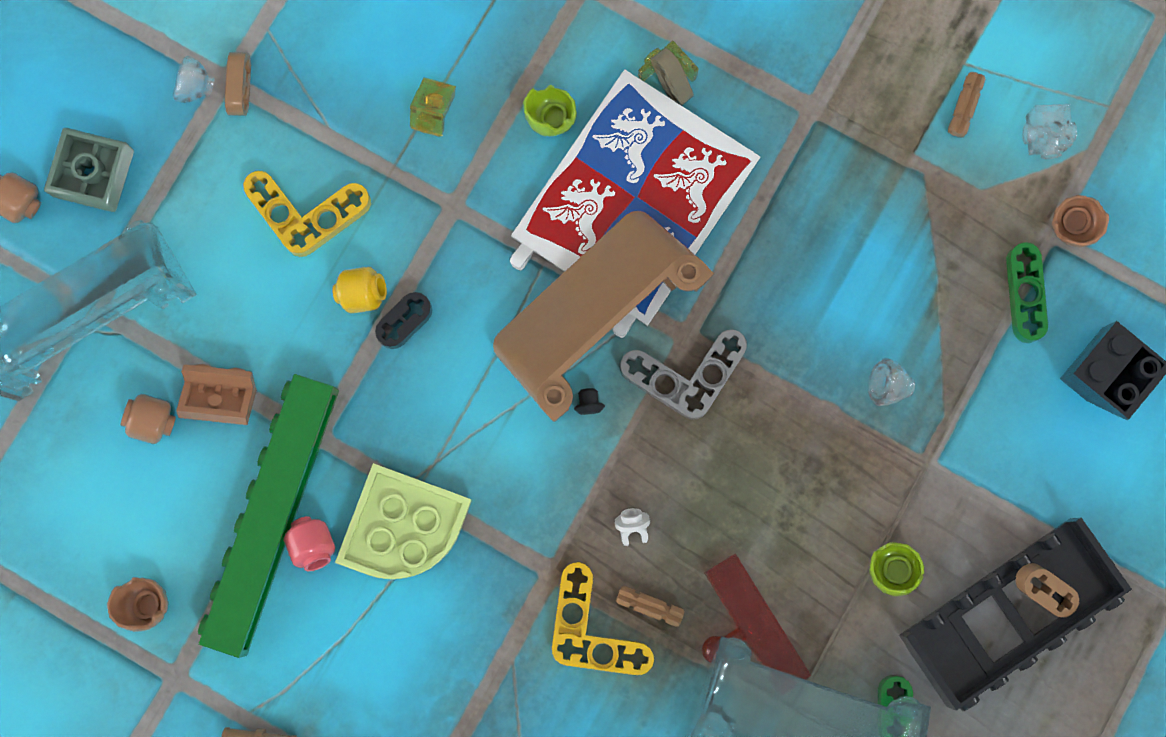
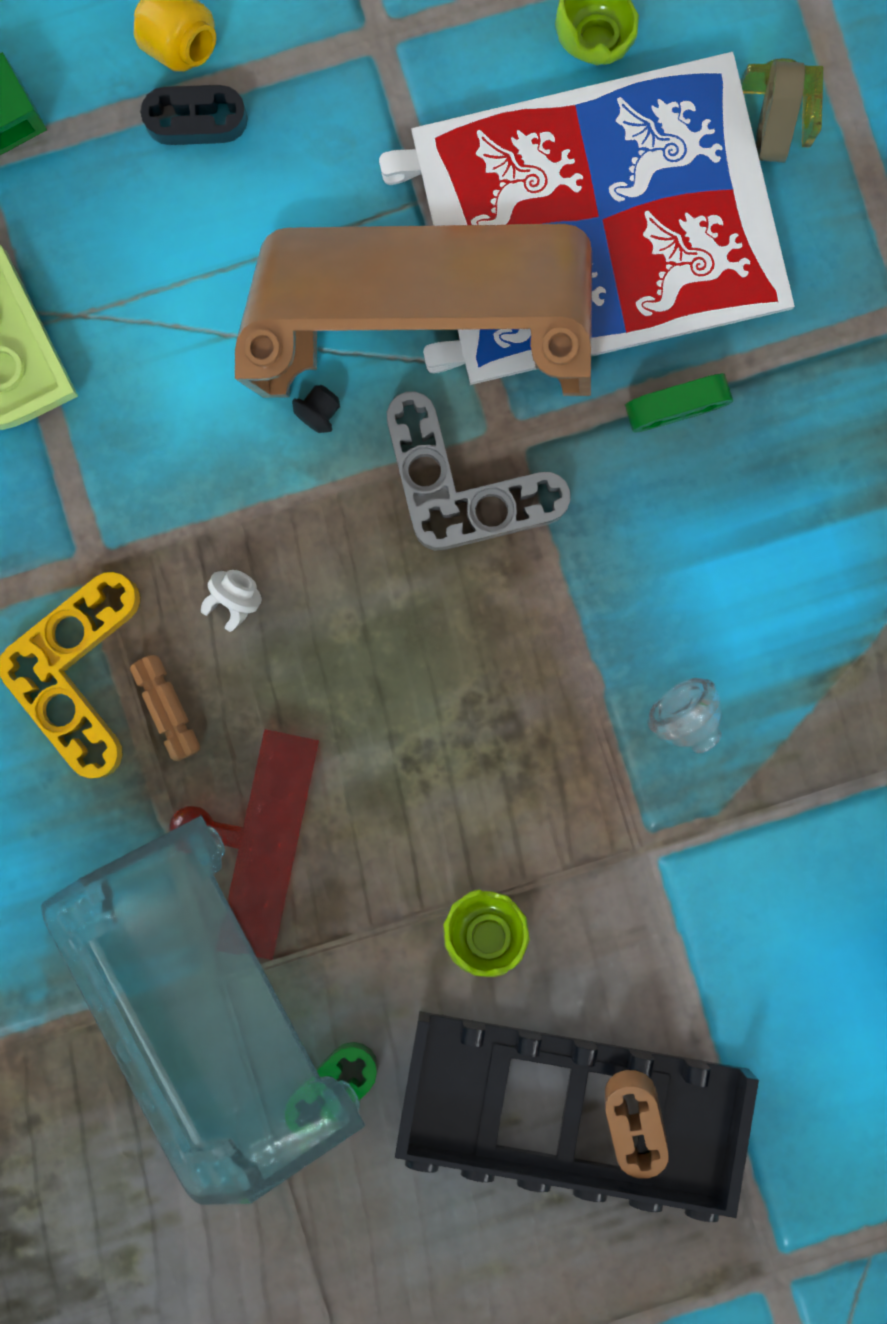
camera: 45 degrees right, 5 degrees up
none -> green beam [625,373,733,432]

